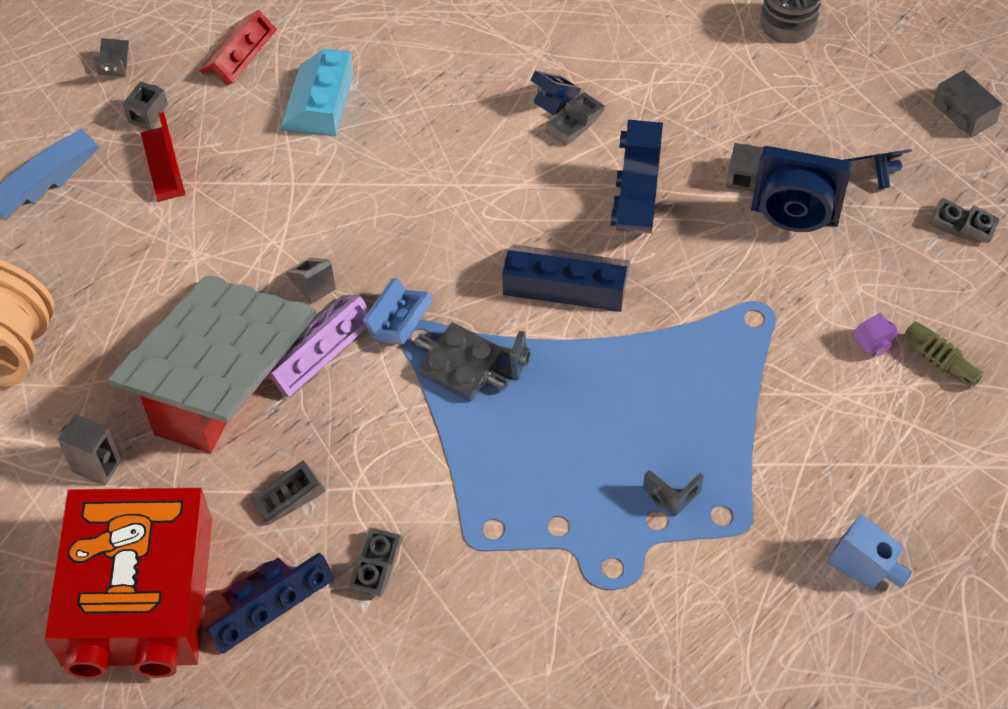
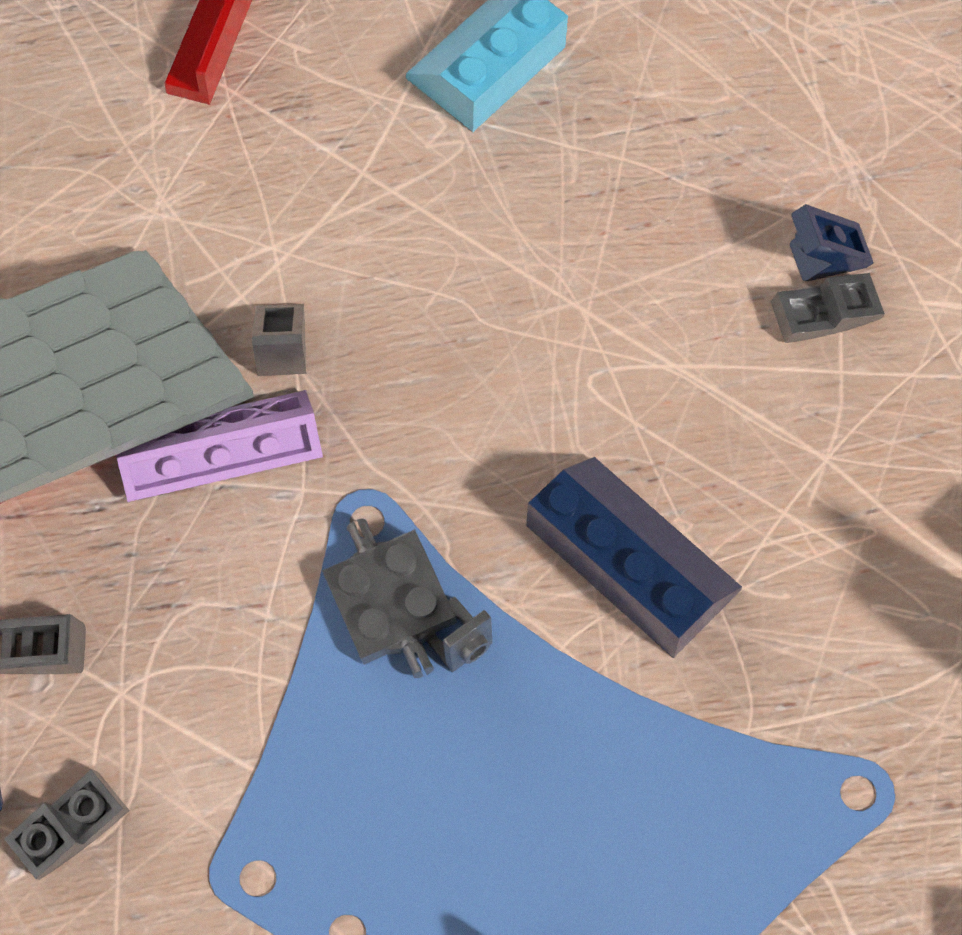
camera: 30 degrees right, 10 degrees up
medium blue bracket [363,278,434,344] -> none
dark blue brick [610,120,663,234] -> none

